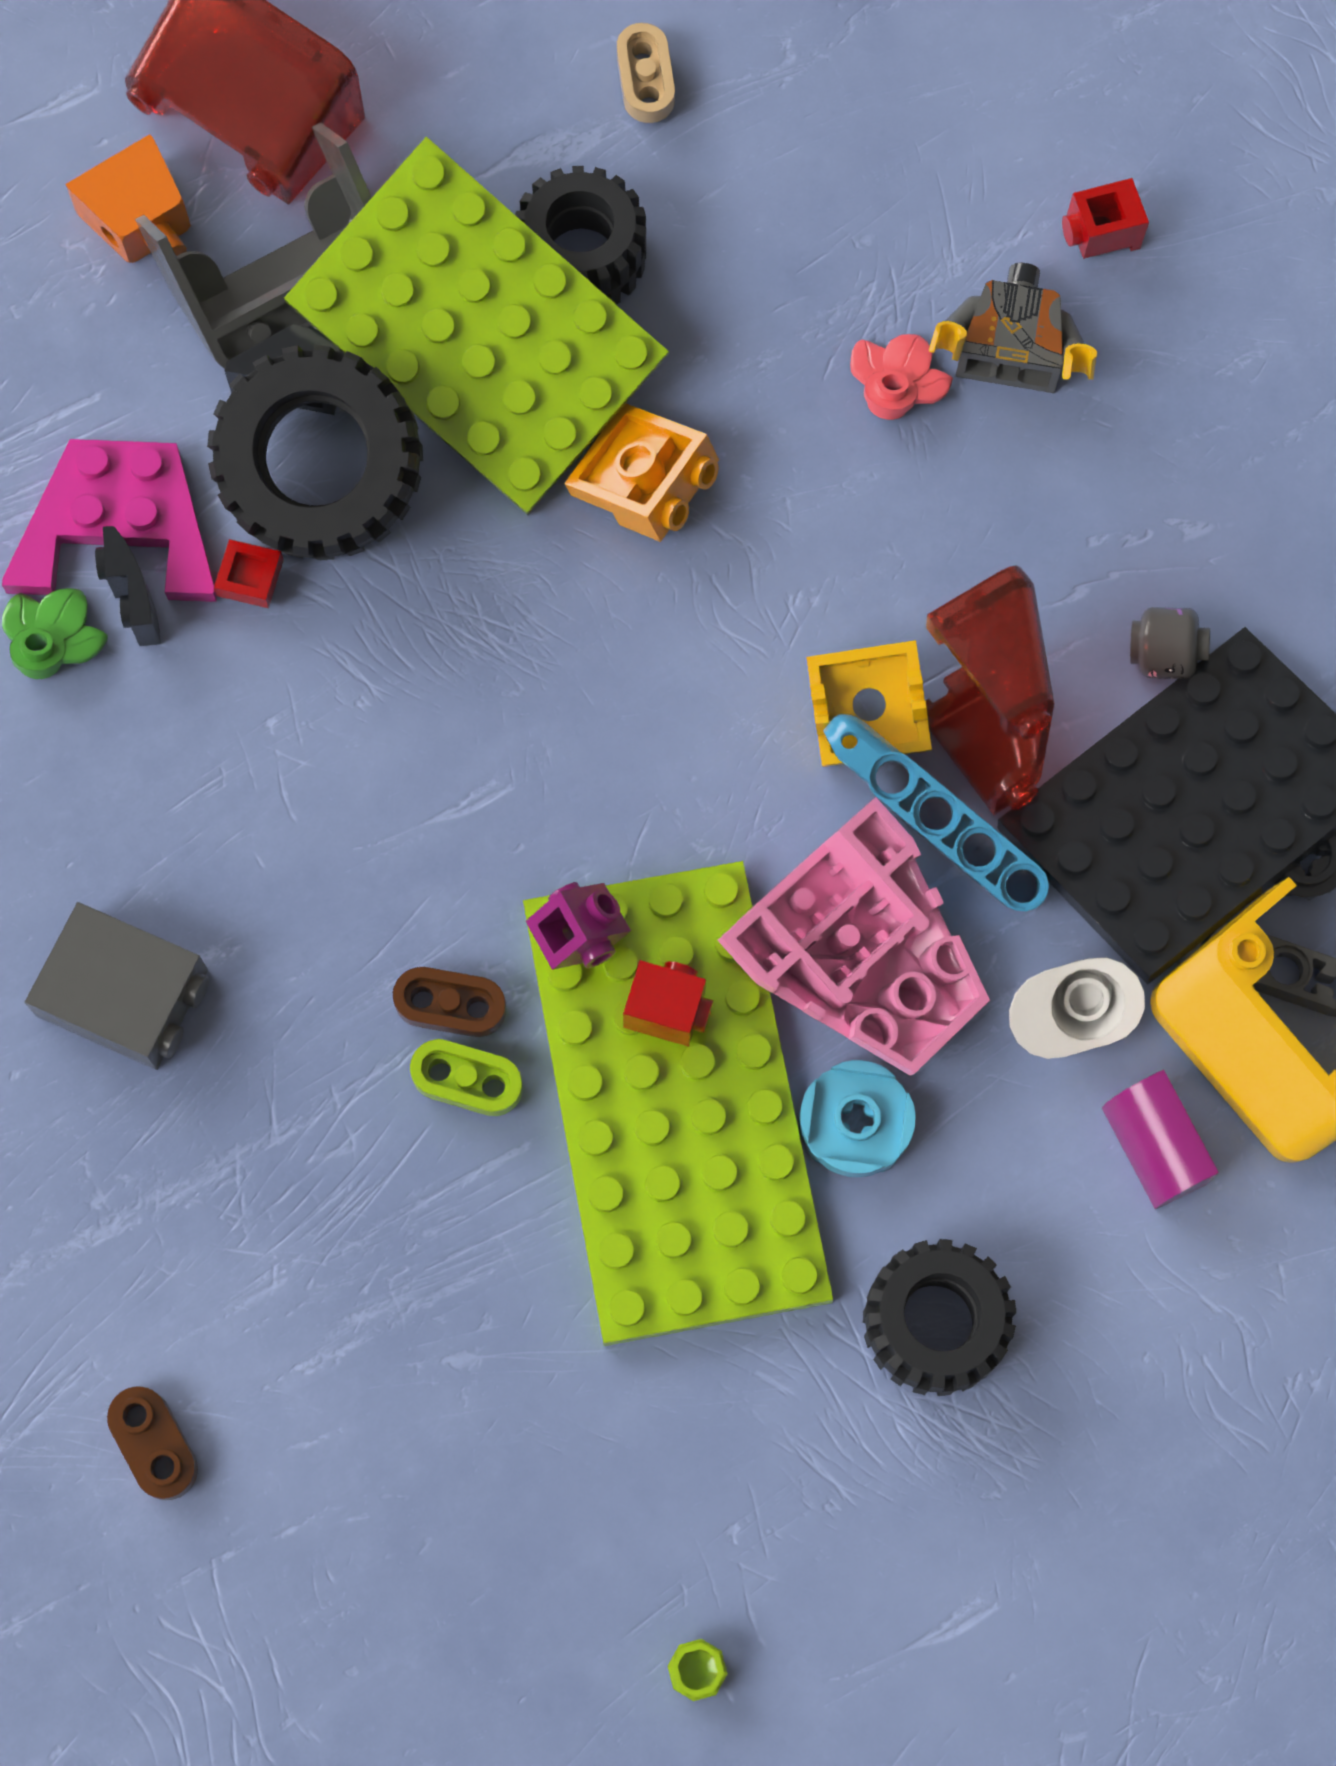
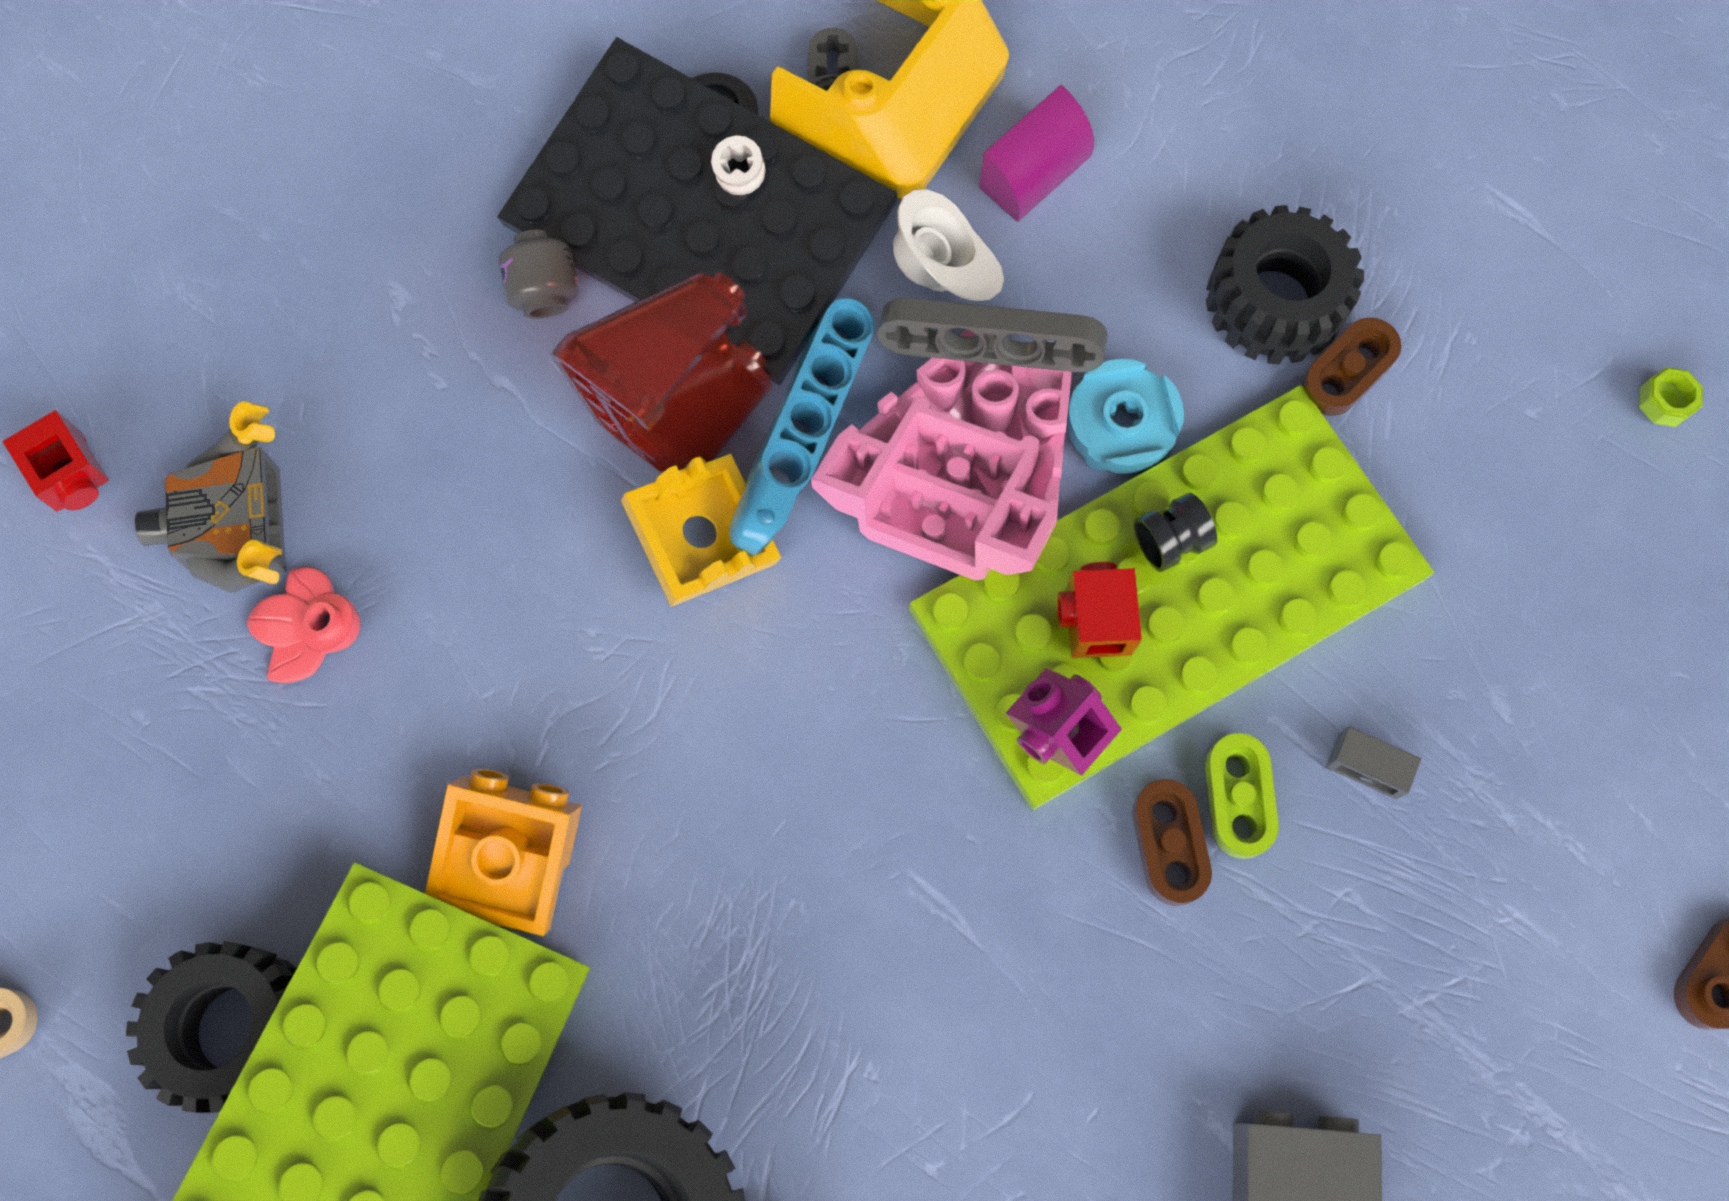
camera: 110 degrees left, 0 degrees up
none -> white bush [711,135,766,195]
none -> dark grey beam [877,298,1108,372]
none -> black wheel [1133,493,1217,572]
none -> reddish brown plate [1302,317,1401,416]
none -> dark grey piece [1326,726,1422,800]

